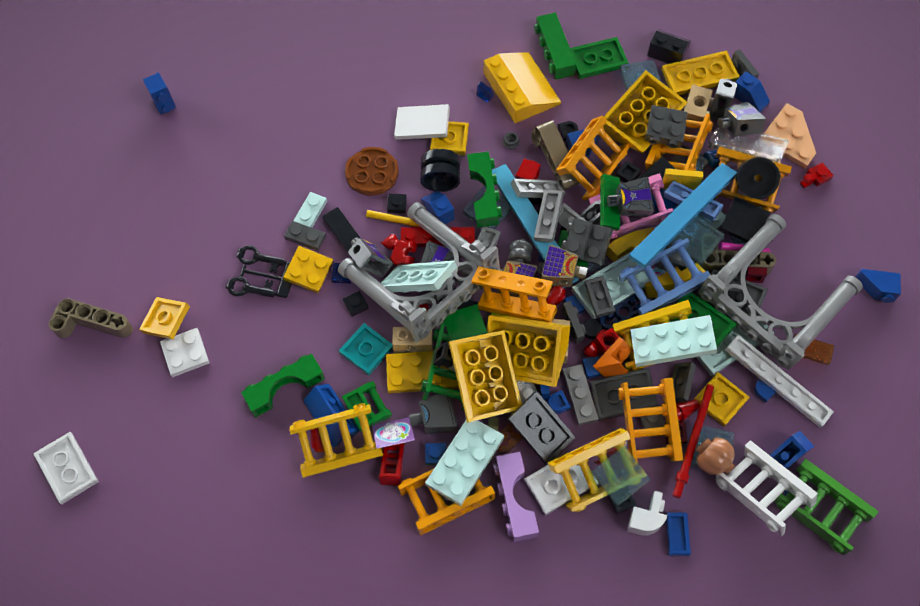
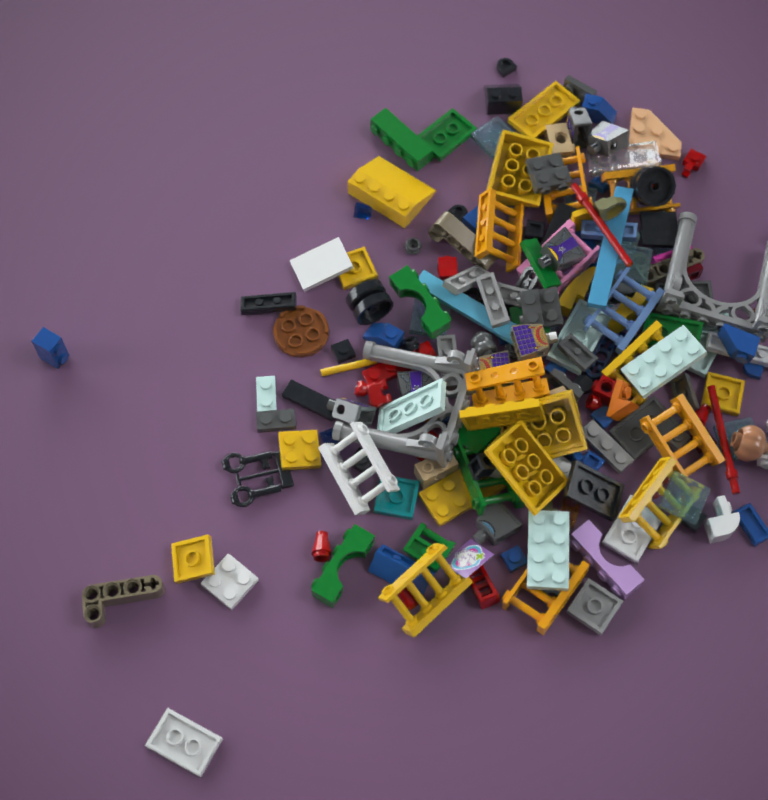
camera: 30 degrees left, 0 degrees up
none -> black tile [240,292,297,315]
none -> red cone [311,531,331,562]
none -> white fence [318,422,400,515]
none -> black bush [401,336,420,351]
none -> yellow plate [459,398,545,431]
none -> black tile [497,58,517,77]
none -> light grey plate [566,578,623,636]
none -> red bar [571,183,633,267]
none -> olive rock [593,196,627,221]
none -> blue slope [717,323,760,364]

